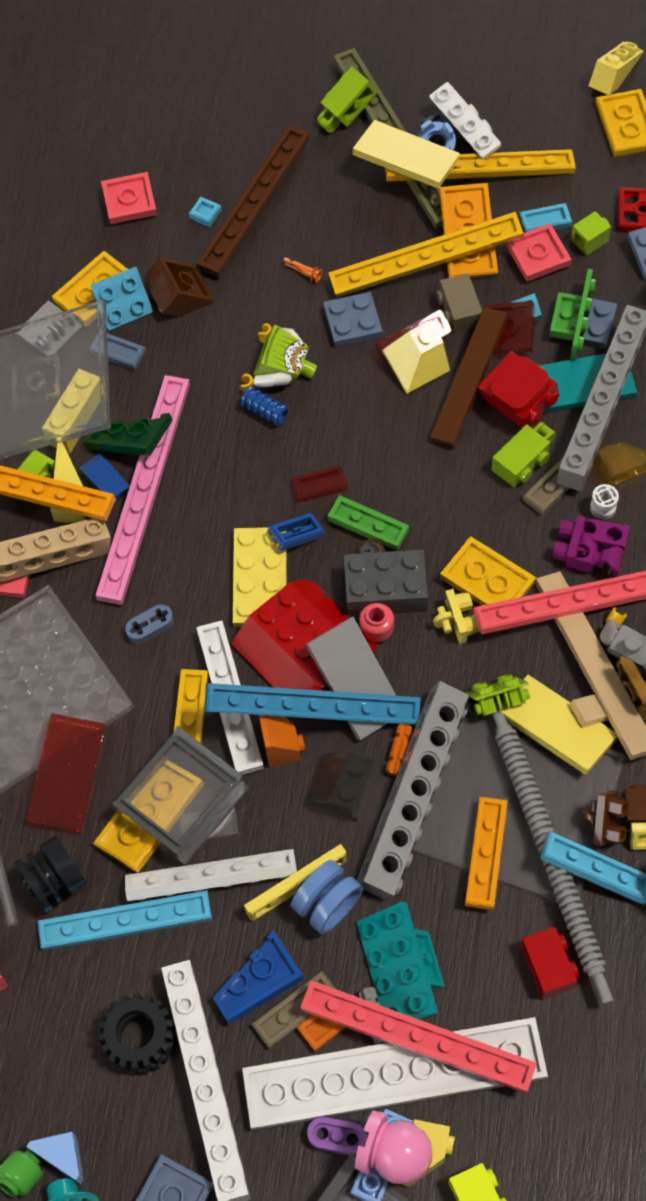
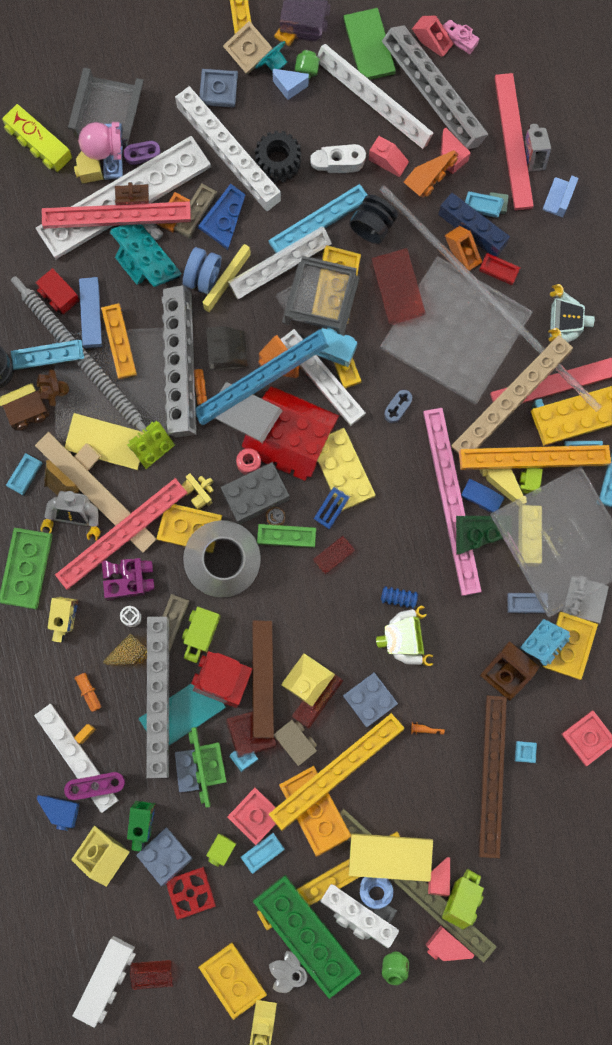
camera: 150 degrees right, 15 degrees up
none -> medium blue tile [79,277,102,348]
none -> reddish brown hips [115,182,149,205]
none -> light grey cone [183,520,261,597]
none -> green plate [253,875,361,999]
none -> light grey plate [269,951,308,993]
none -> white piece [310,144,366,173]
none -> medium azure brick [316,328,357,367]
none -> bright green head [382,952,409,985]
none -> coral slope [426,926,475,961]
none -> coral tile [428,857,450,897]

